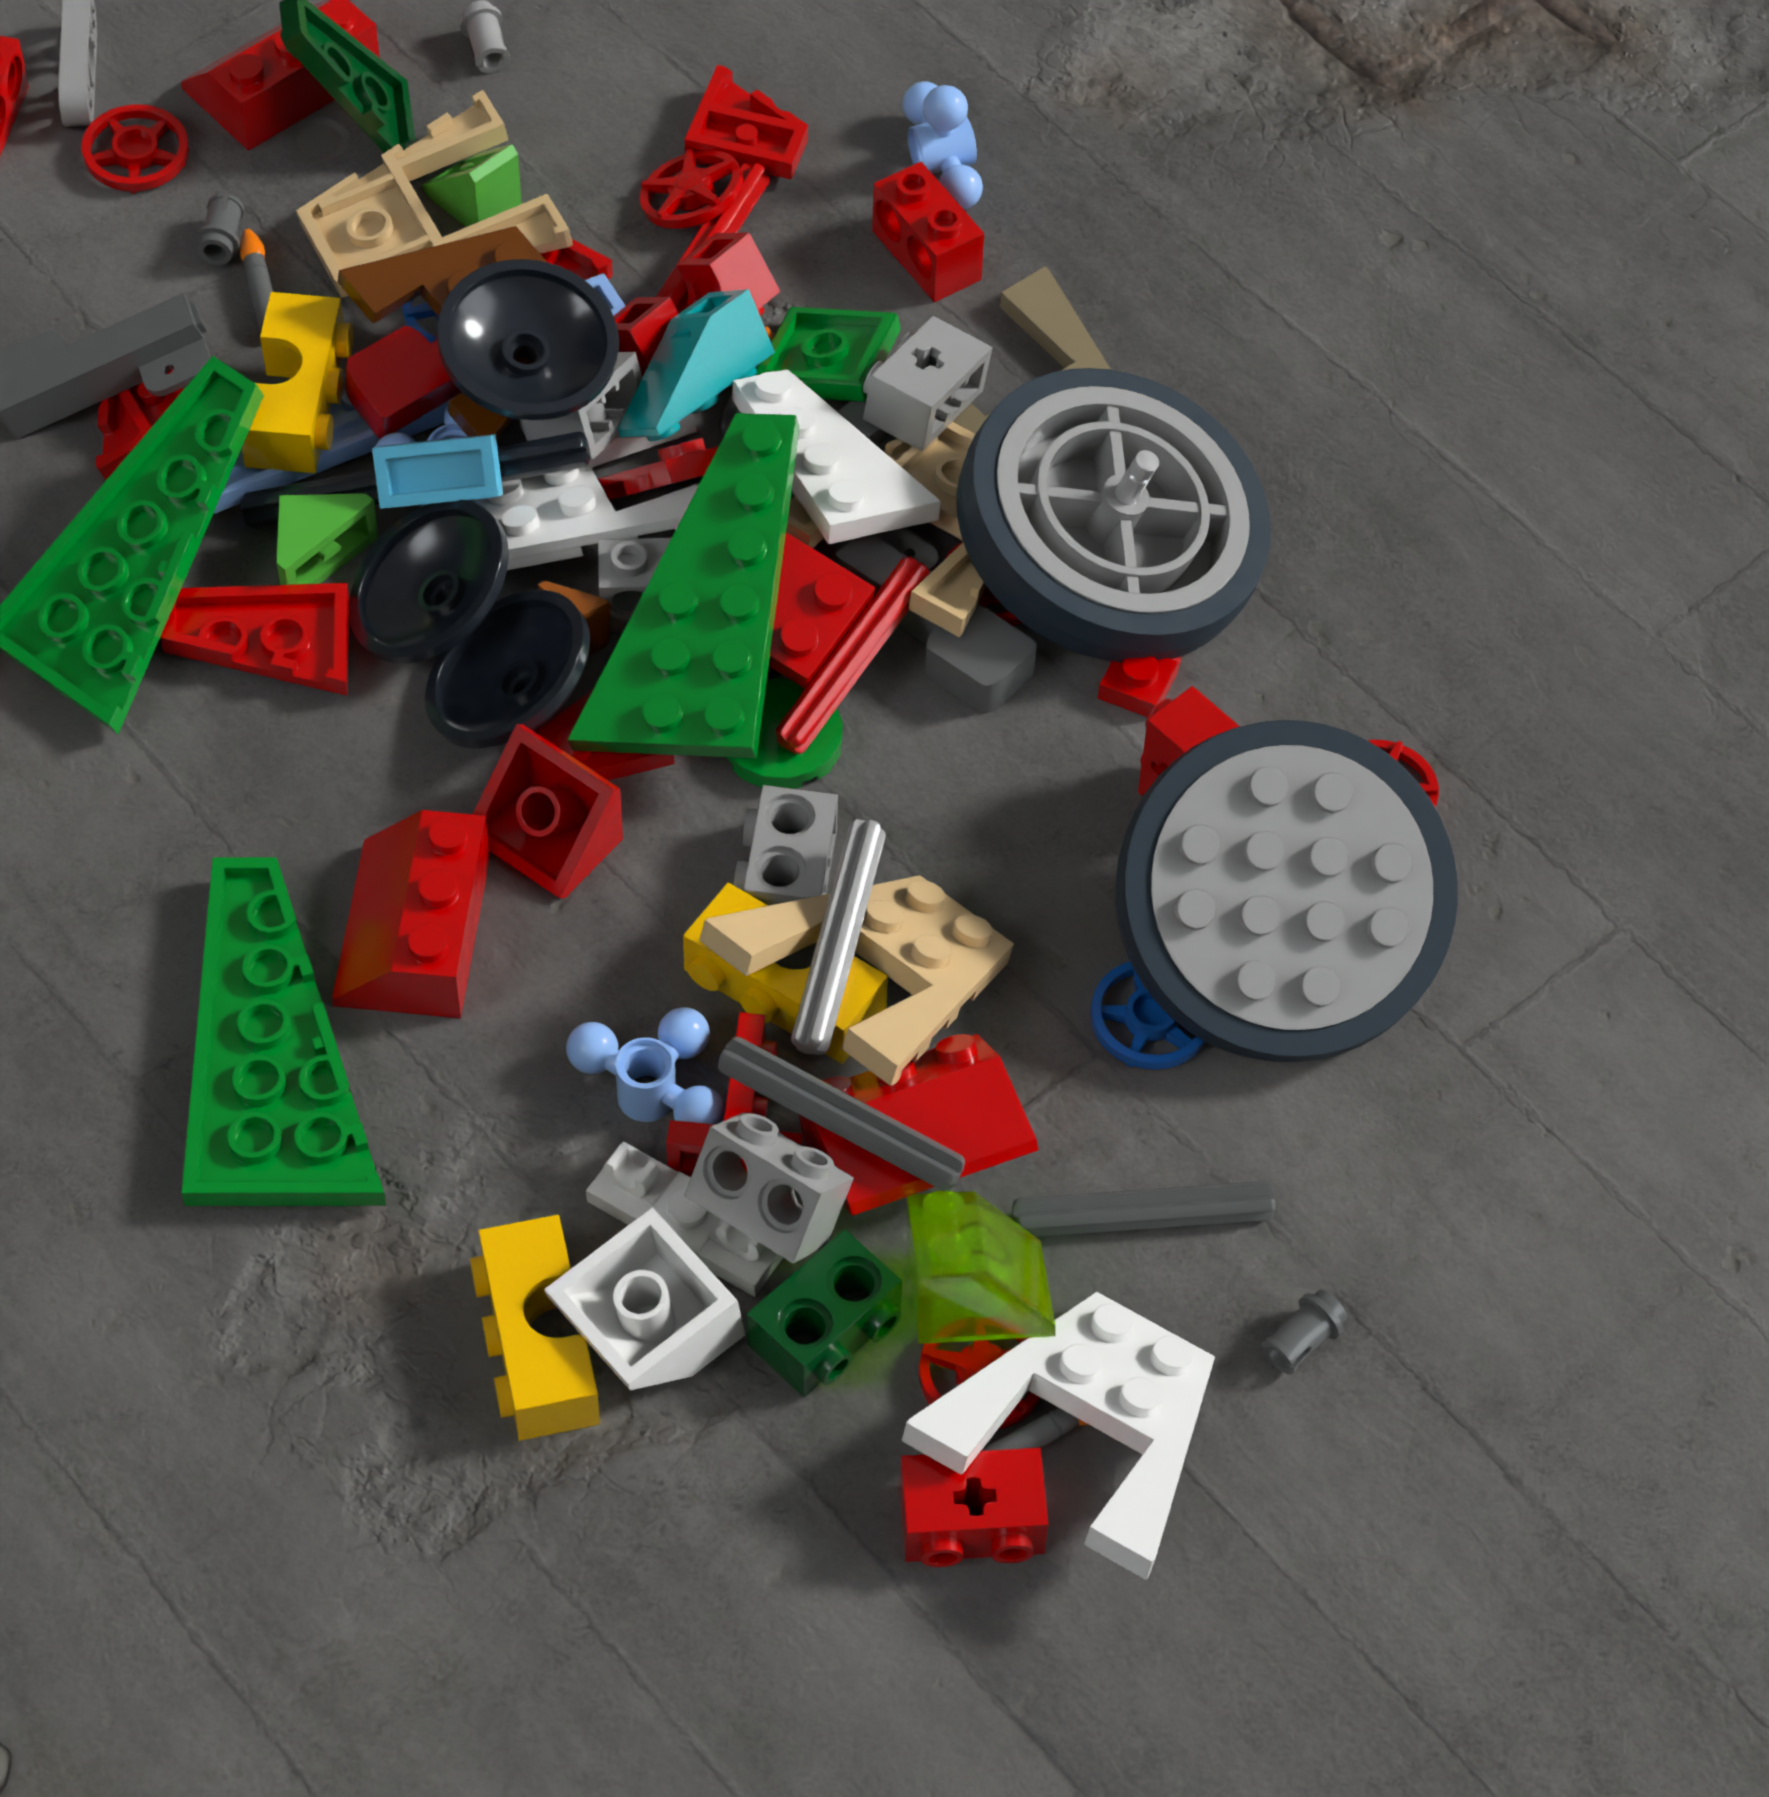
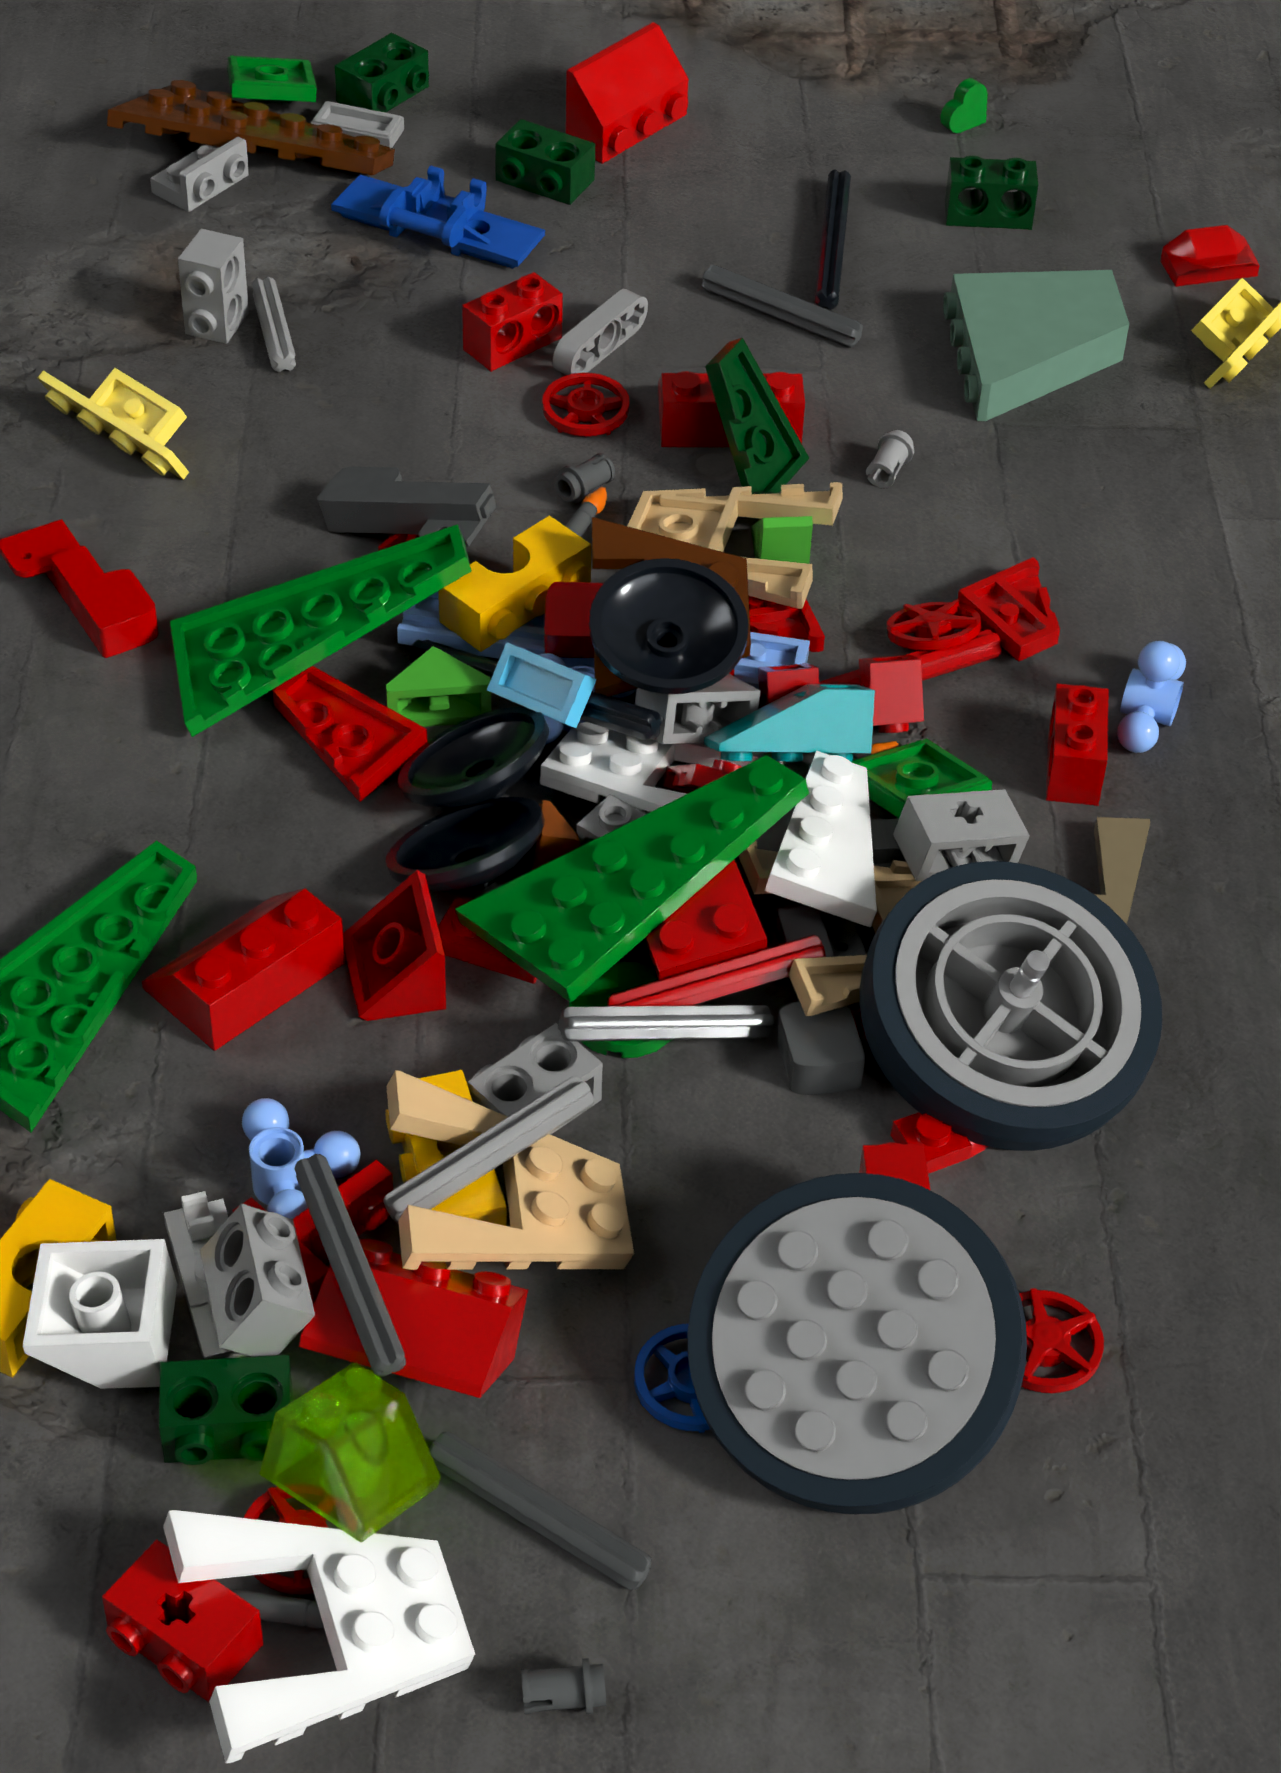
camera: 40 degrees right, 10 degrees down
none -> axle [558,1005,774,1041]

